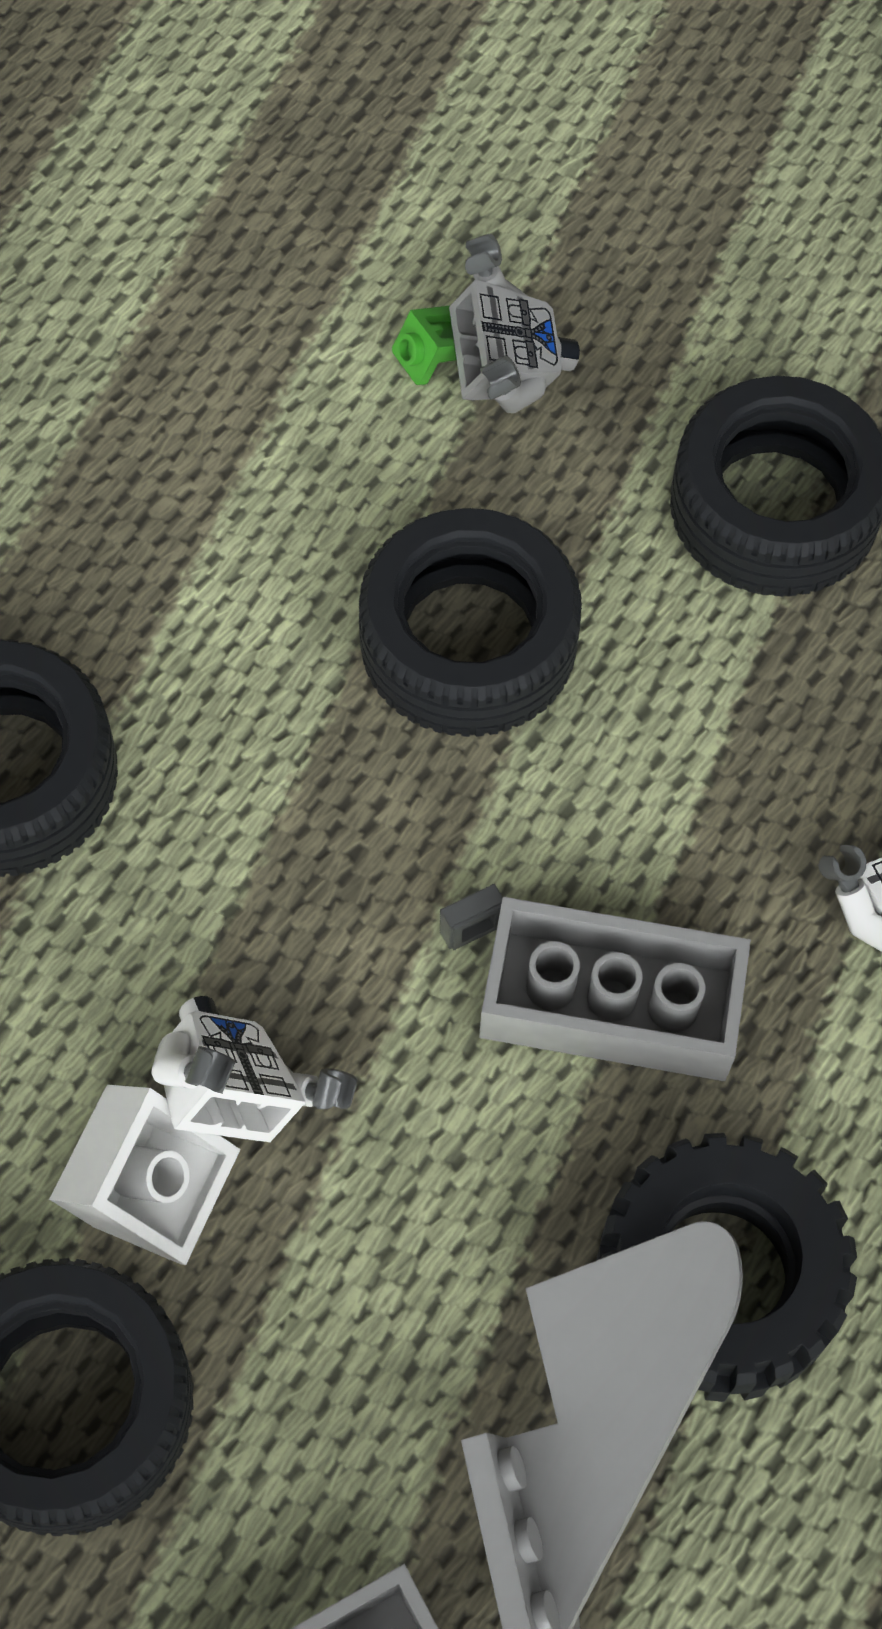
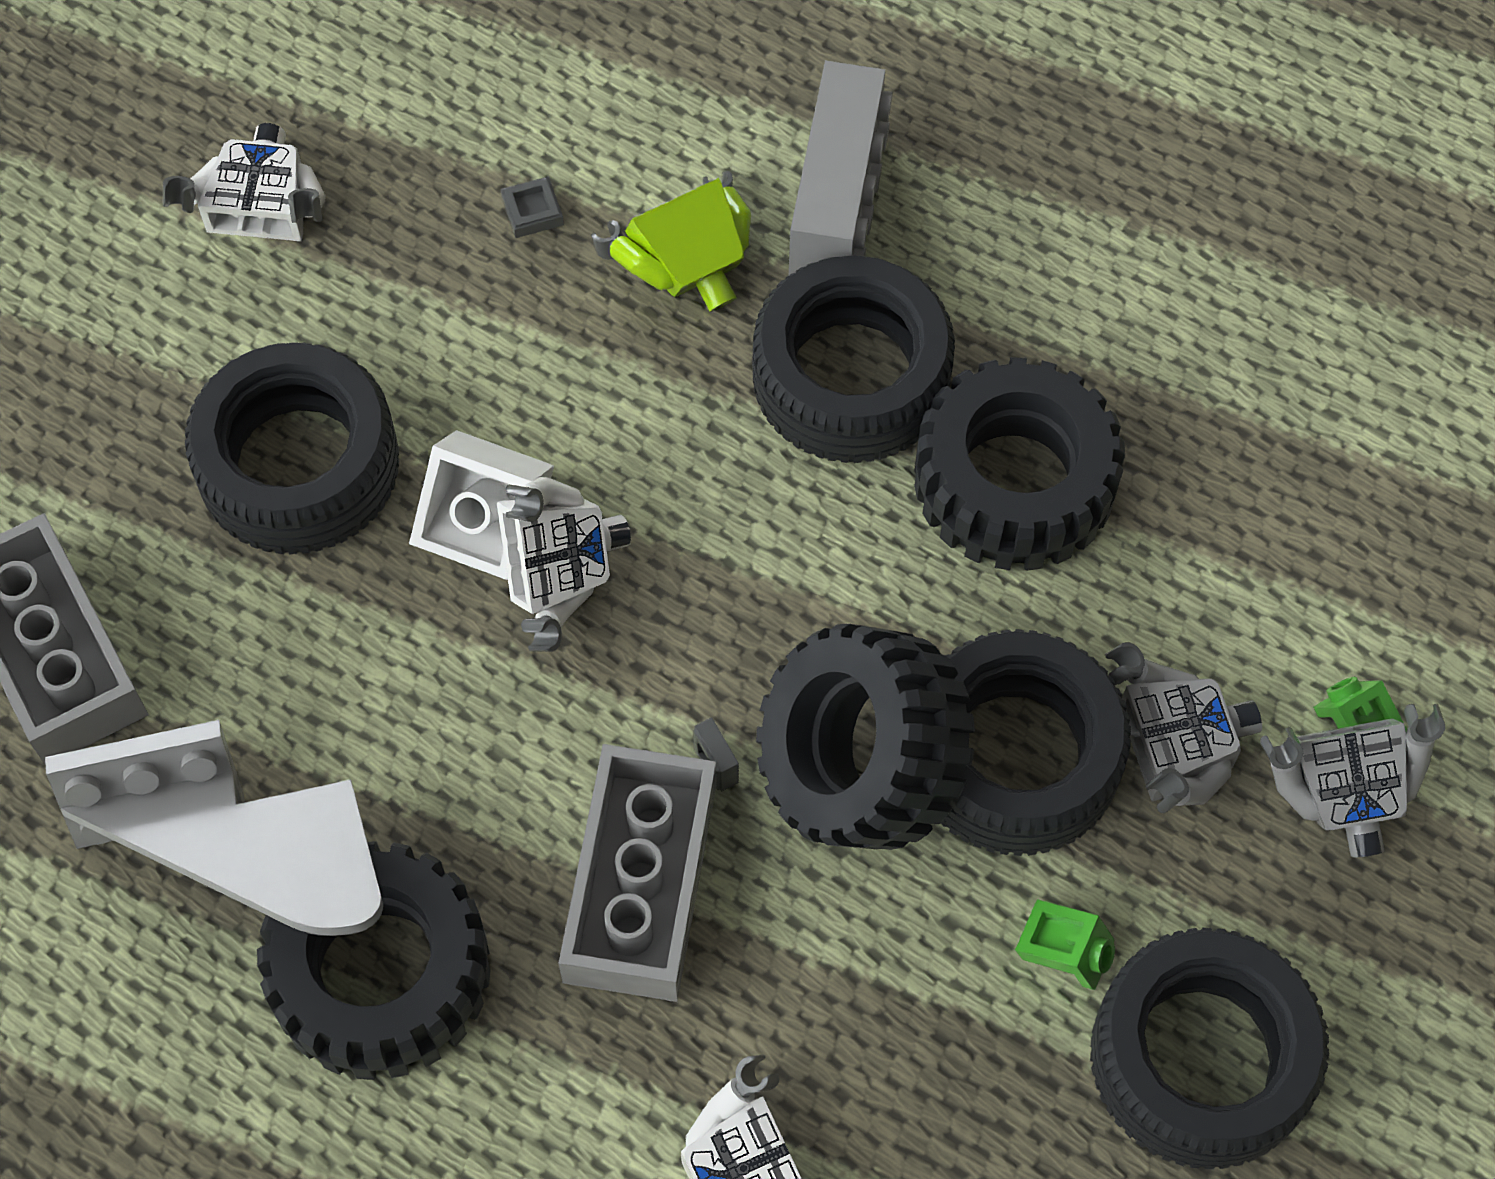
camera: 90 degrees right, 0 degrees up
none -> black tyre [756,624,975,850]
none -> black tyre [914,358,1125,571]
none -> bright green bracket [1015,899,1115,990]
none -> torso [1105,642,1262,814]

